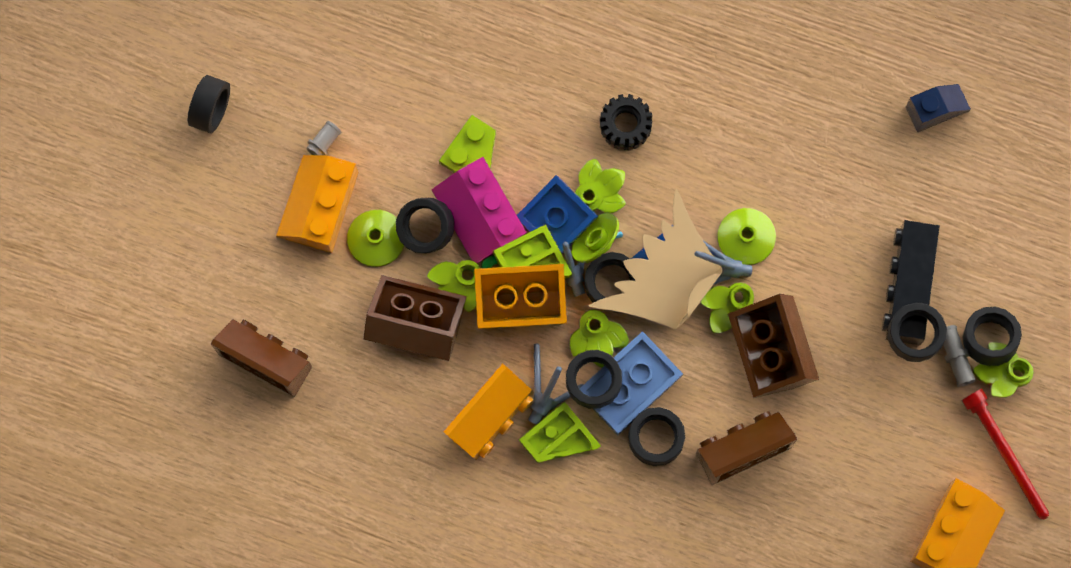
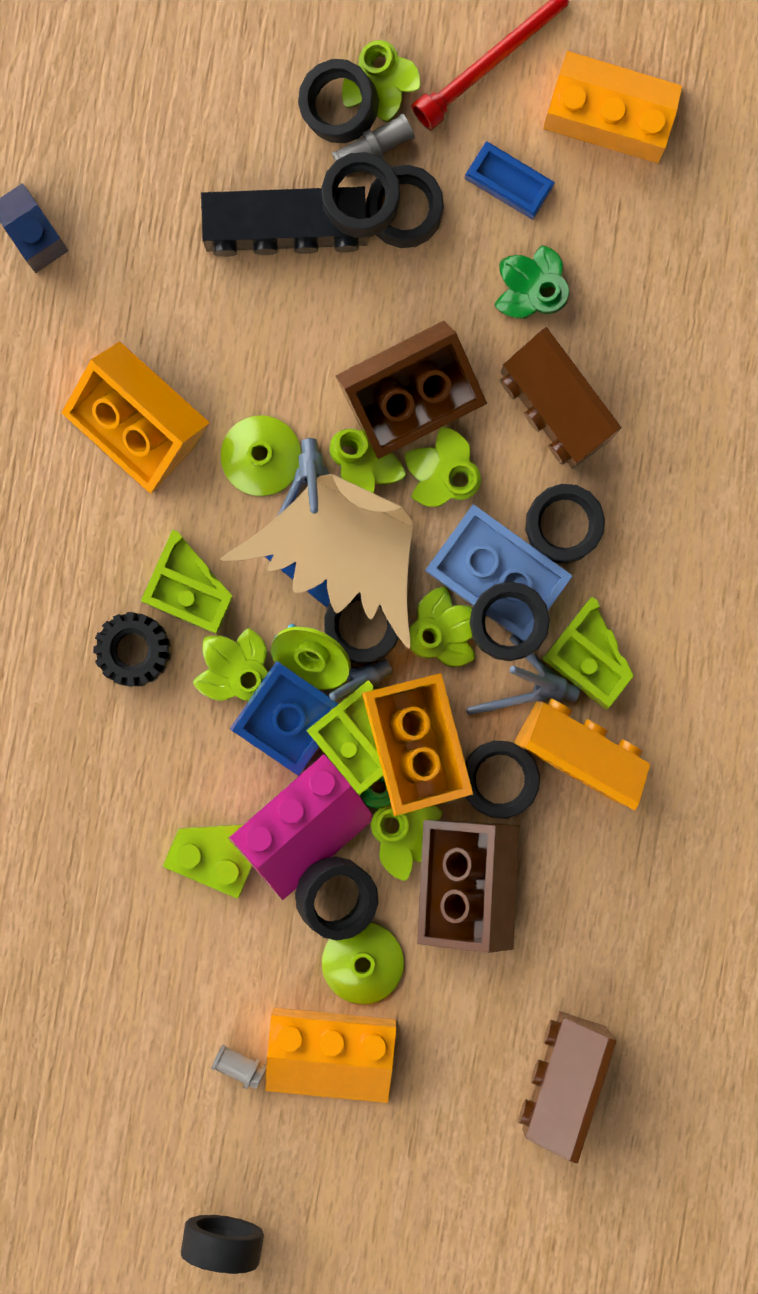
camera: 105 degrees left, 10 degrees up
none -> light orange slope [61,341,210,494]
none -> lime wing [141,529,233,635]
none -> black tyre [367,165,444,248]
none -> lime plate [405,427,481,507]
none -> blue tile [465,141,555,220]
none -> black tyre [465,741,540,819]
none -> green plate [494,245,570,319]

